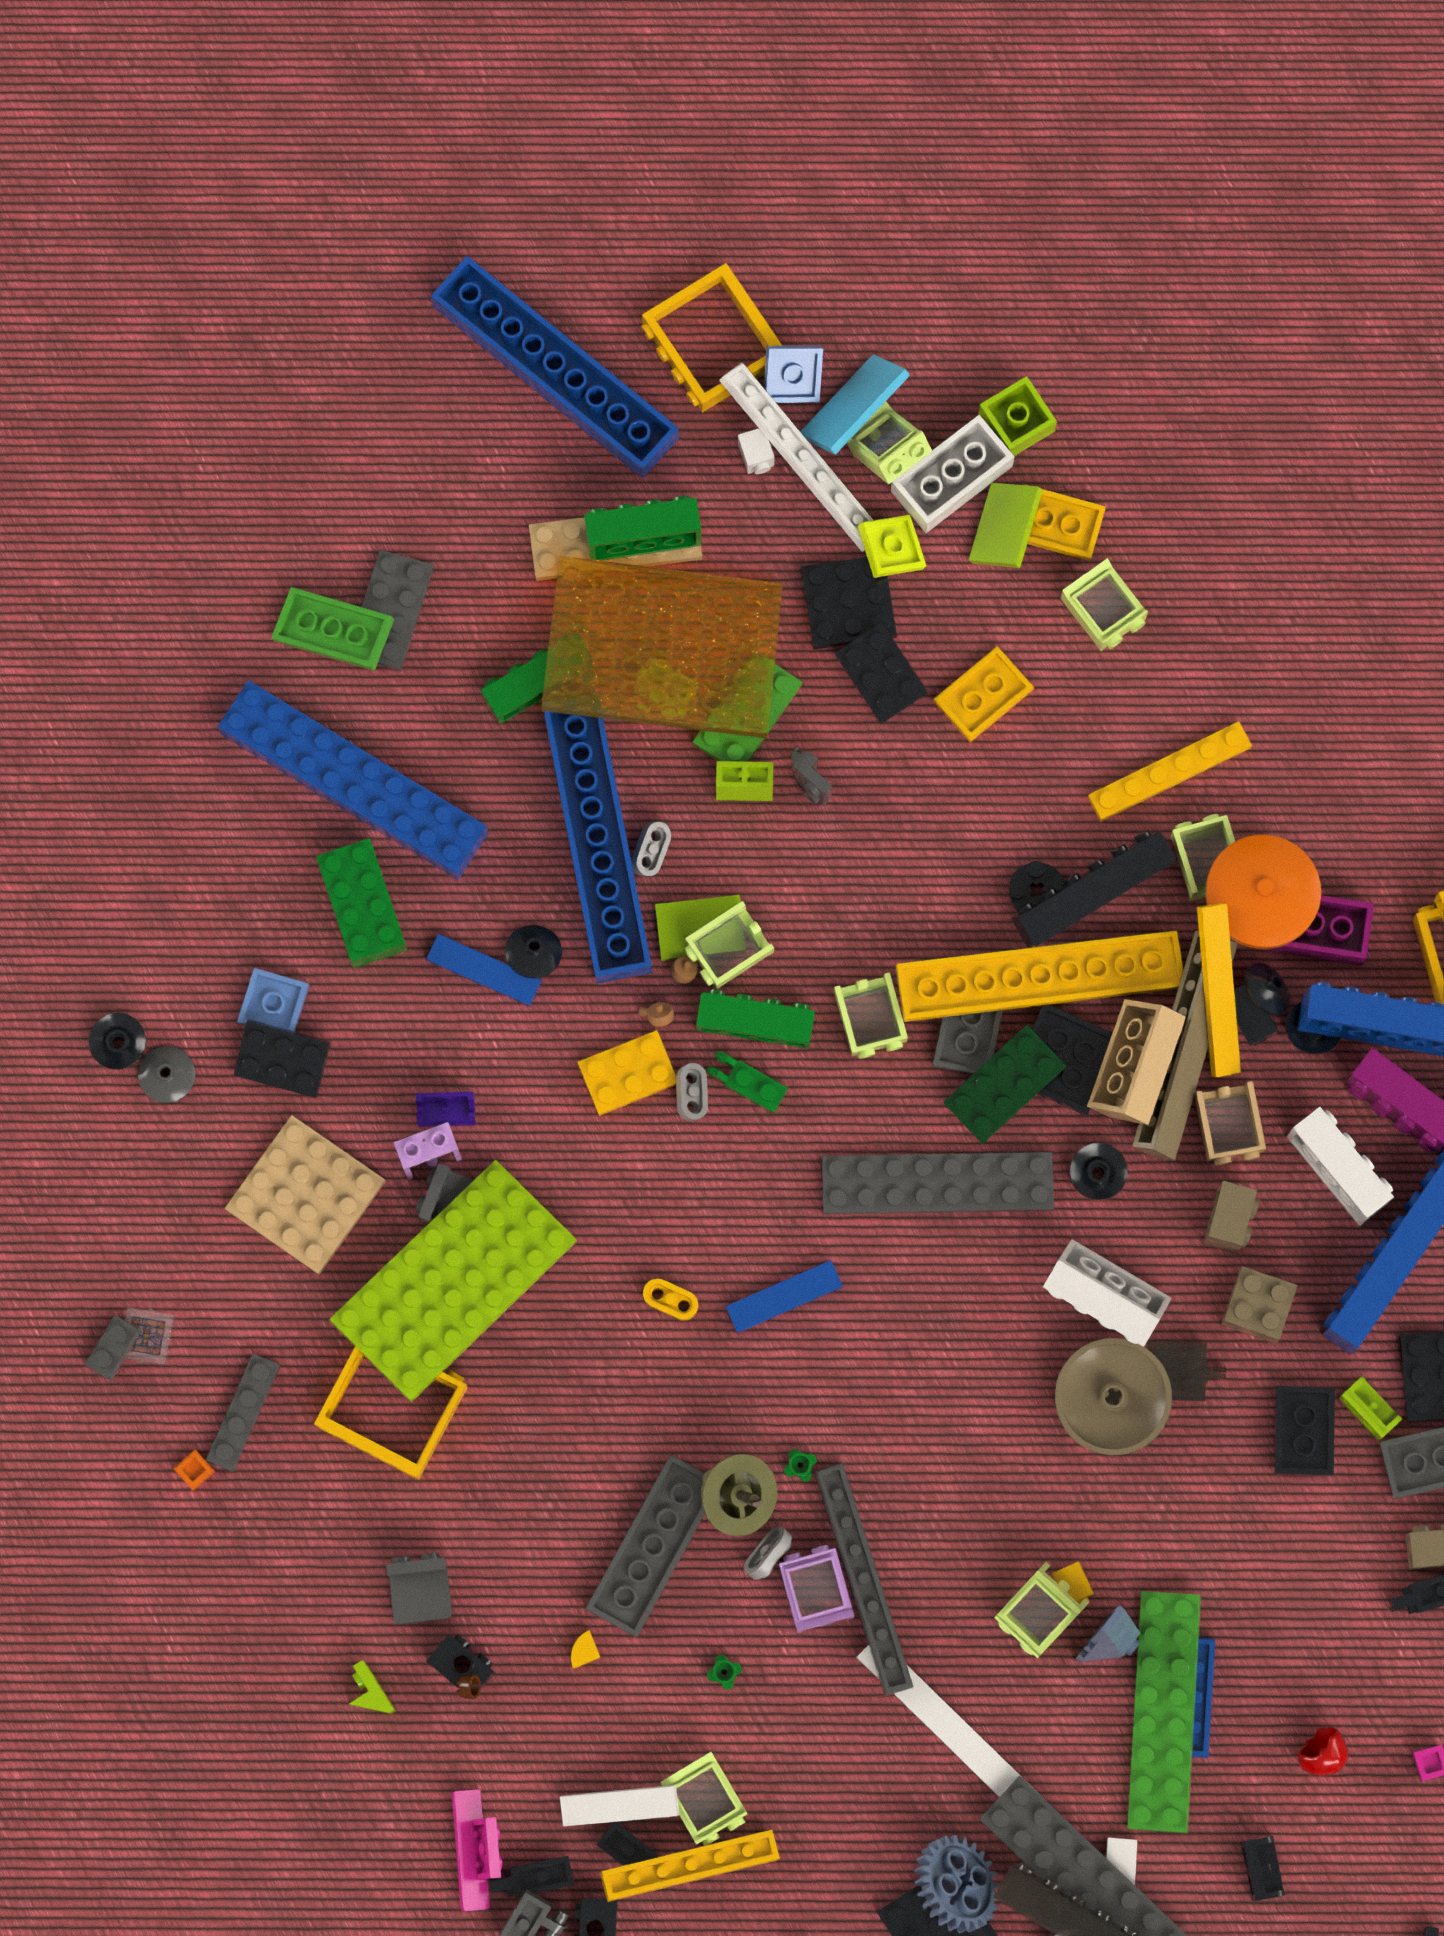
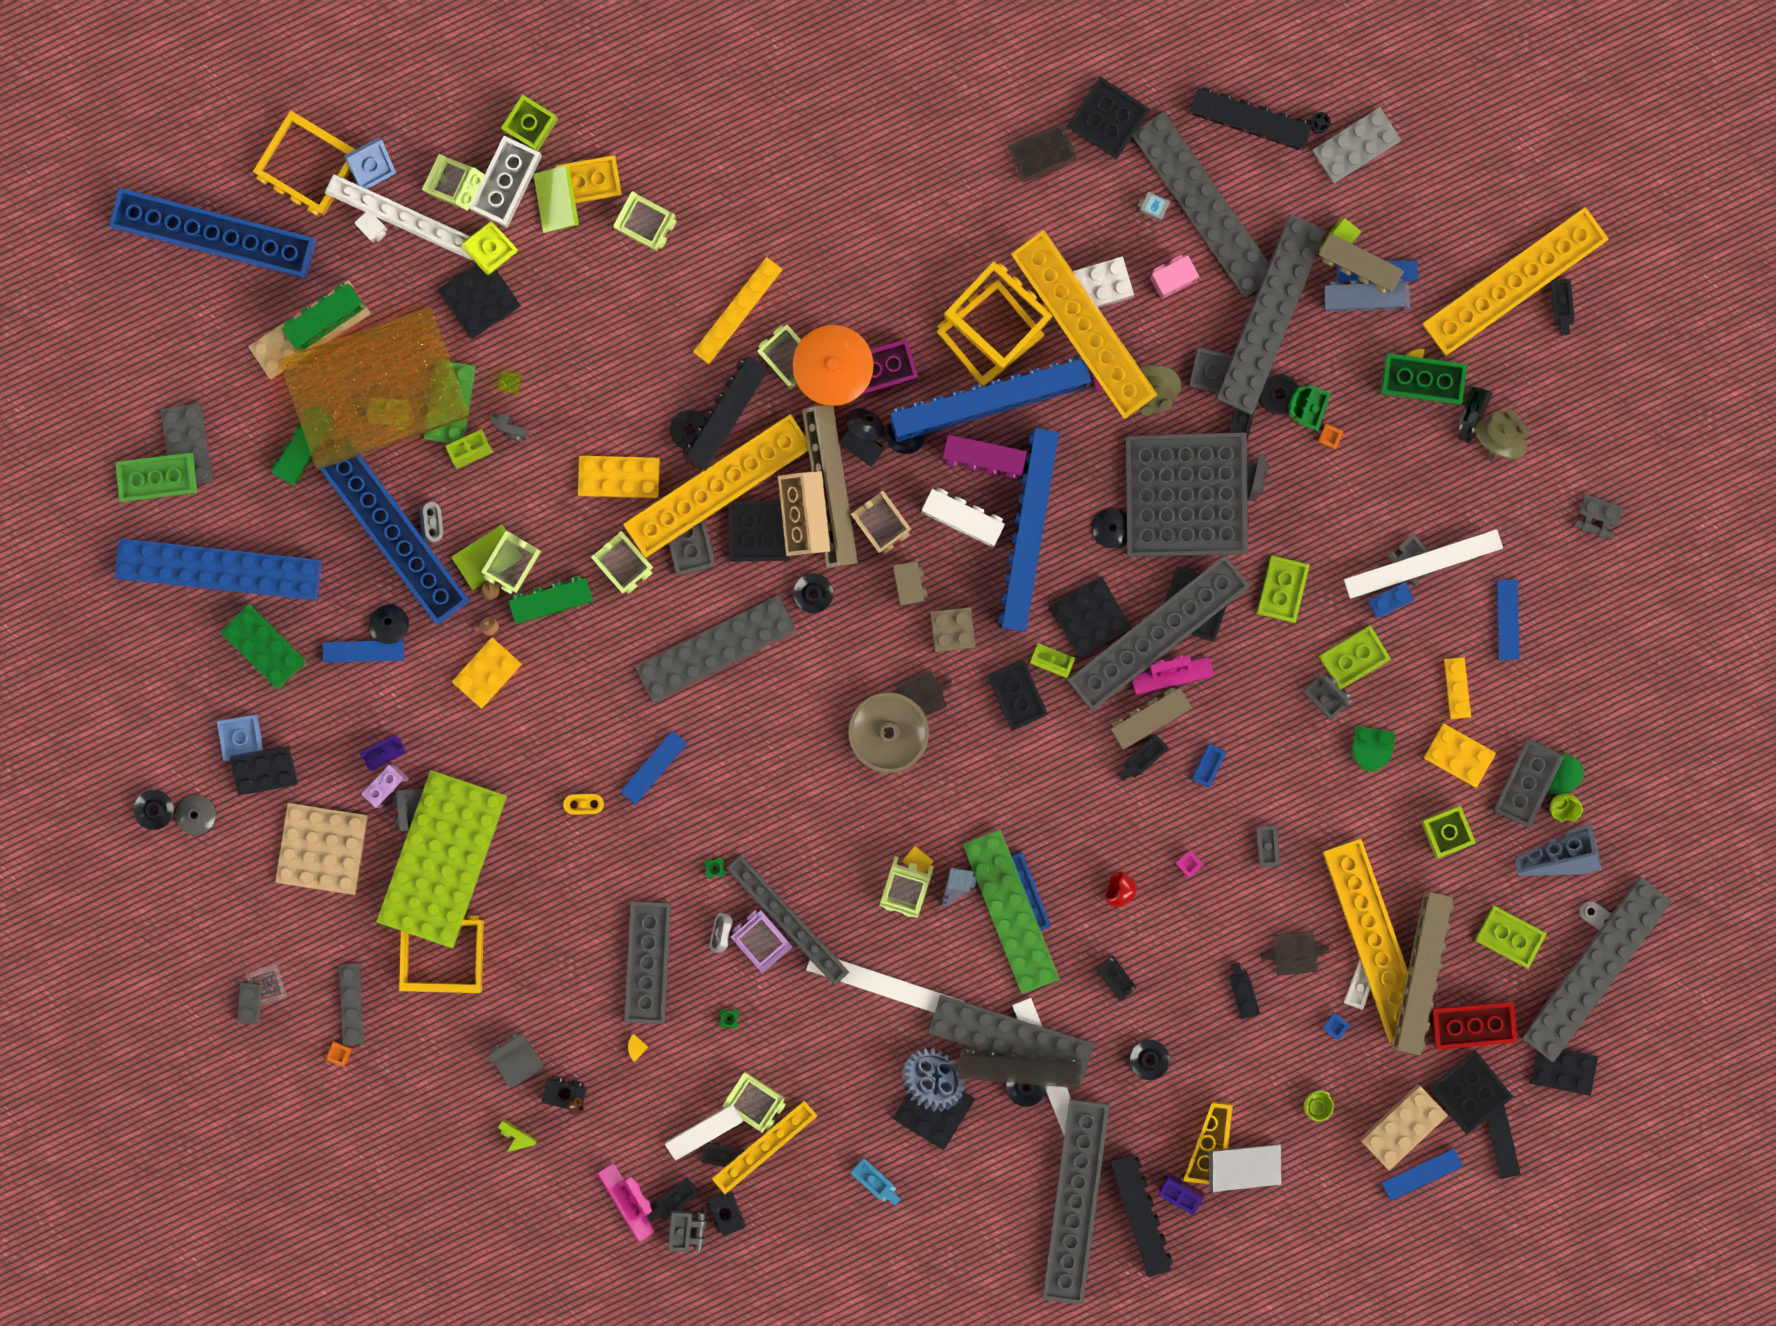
camera: 25 degrees left, 10 degrees up
light grey plate [676,1063,708,1121] -> none
olive piece [701,1454,777,1536] -> none
green hinge [706,1051,788,1114] -> none
medium azure tile [800,354,910,454] -> none
black plate [835,622,928,724] -> none
yellow tile [933,646,1034,743] -> none
dark green plate [943,1024,1067,1144] -> none
white brick [1043,1239,1172,1347] -> none
yellow tile [1197,903,1241,1077] -> none
none -> clear neon green plate [498,370,522,395]
none -> yellow plate [578,456,660,498]

